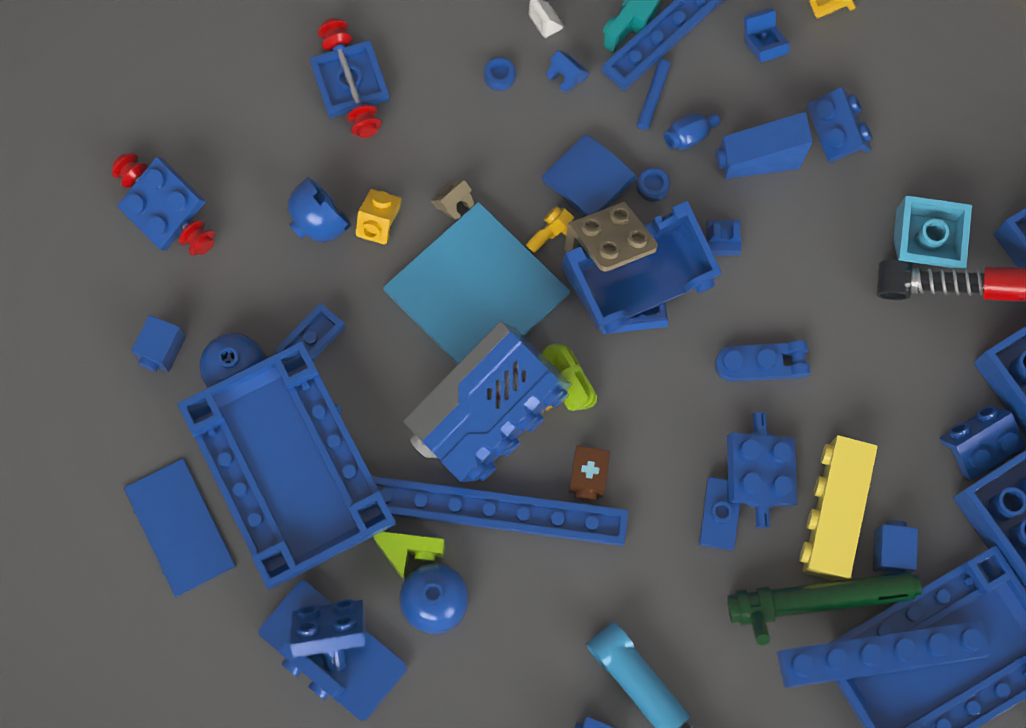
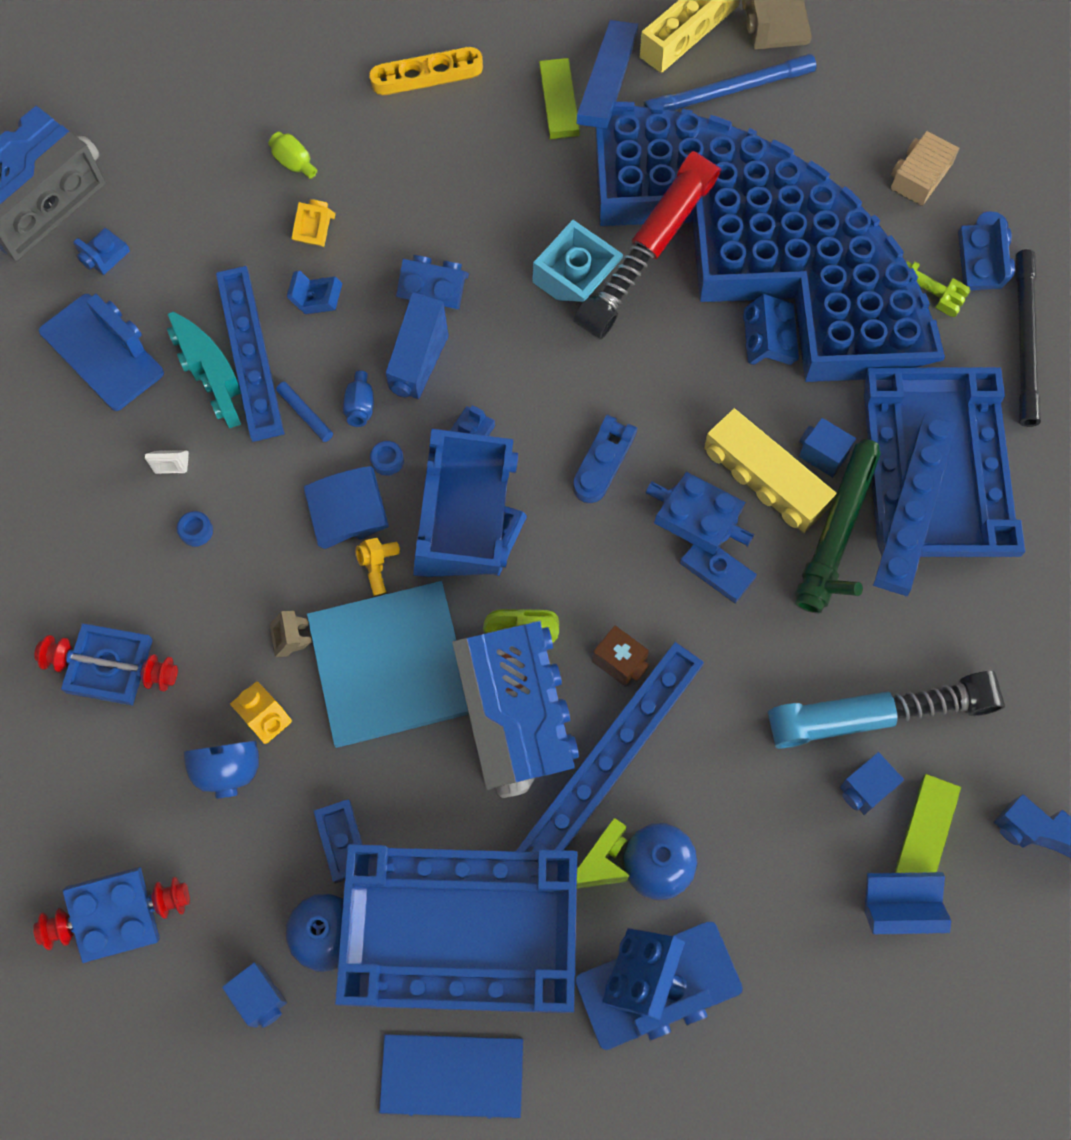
camera: 55 degrees left, 5 degrees down
blue tile [545,50,590,92] -> none
dark tan bracket [564,202,658,272] -> none

